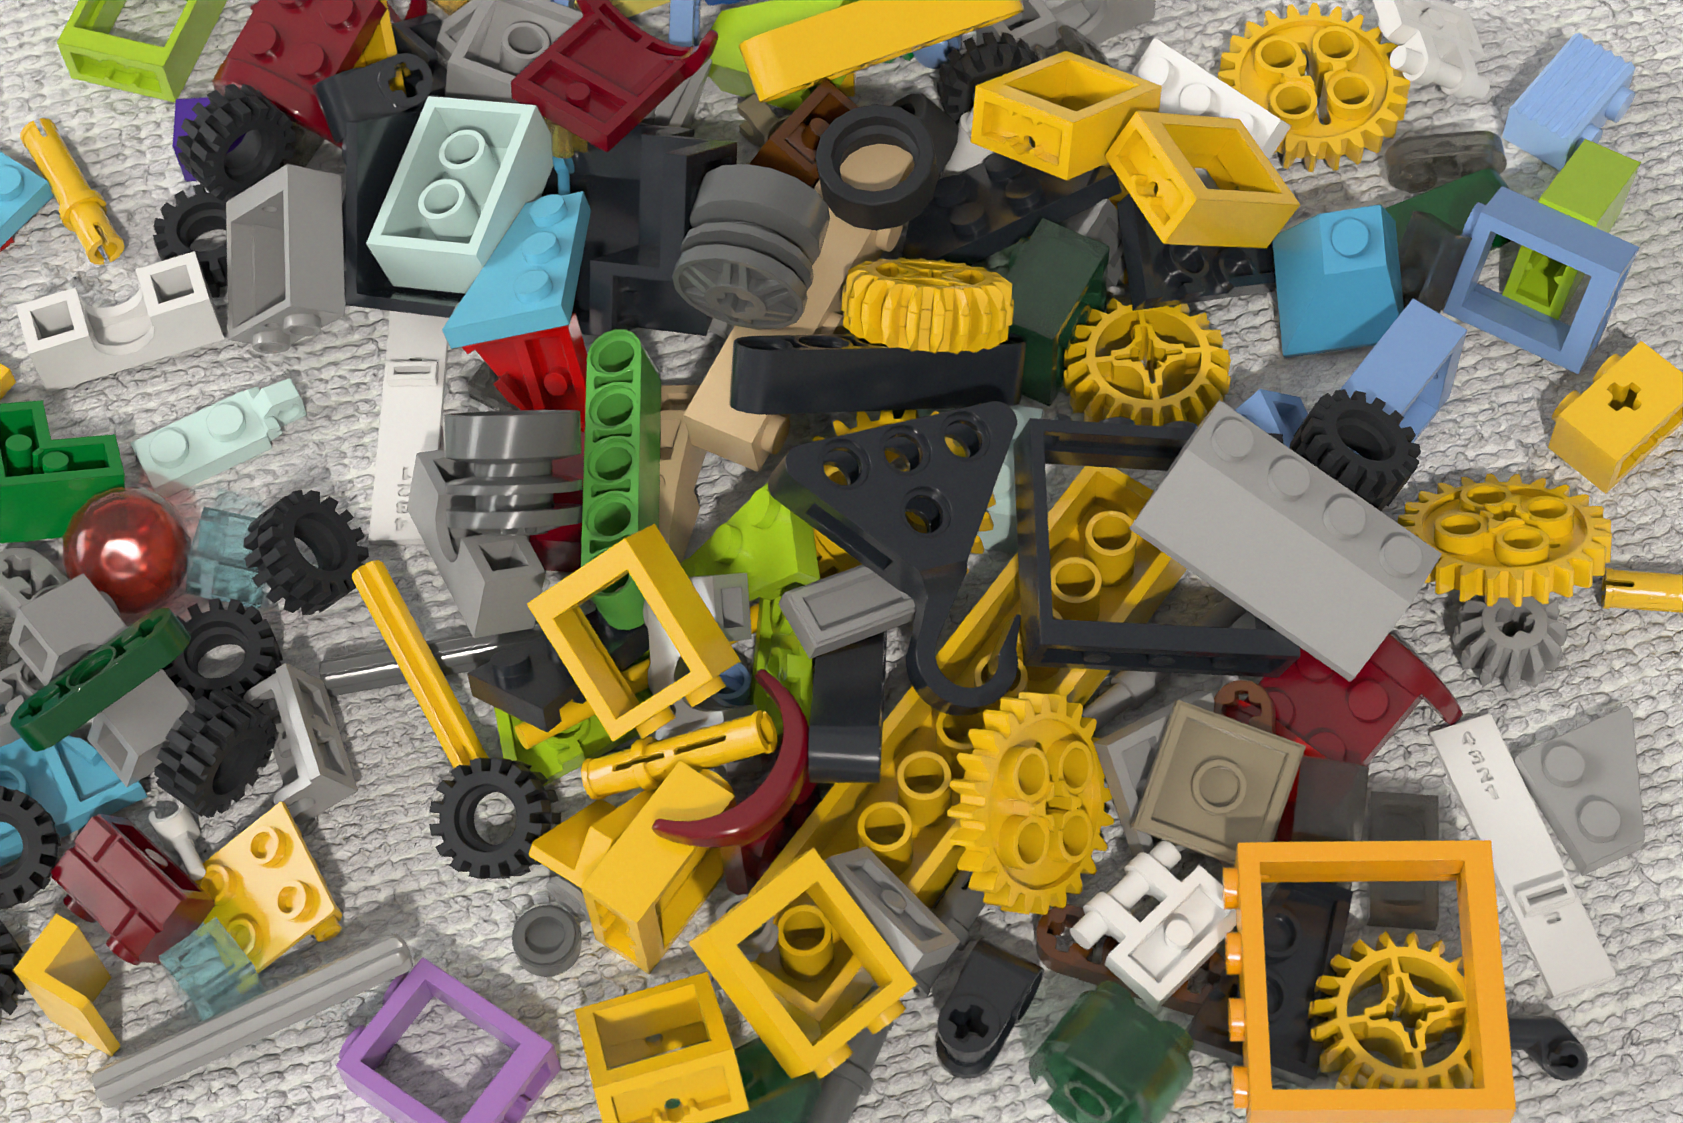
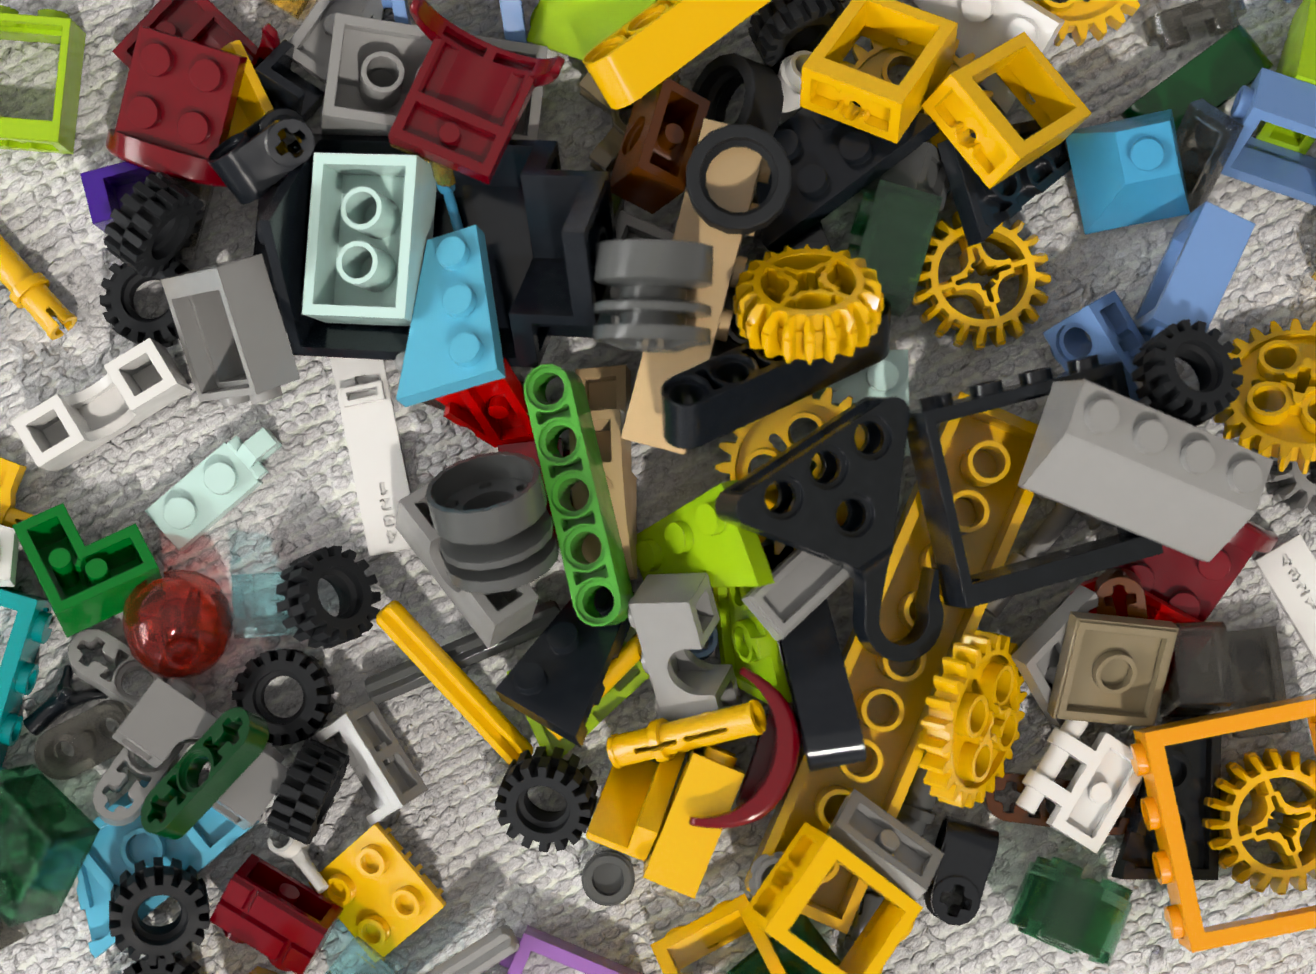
camera: 15 degrees left, 25 degrees up
yellow window [527,524,741,741] -> none

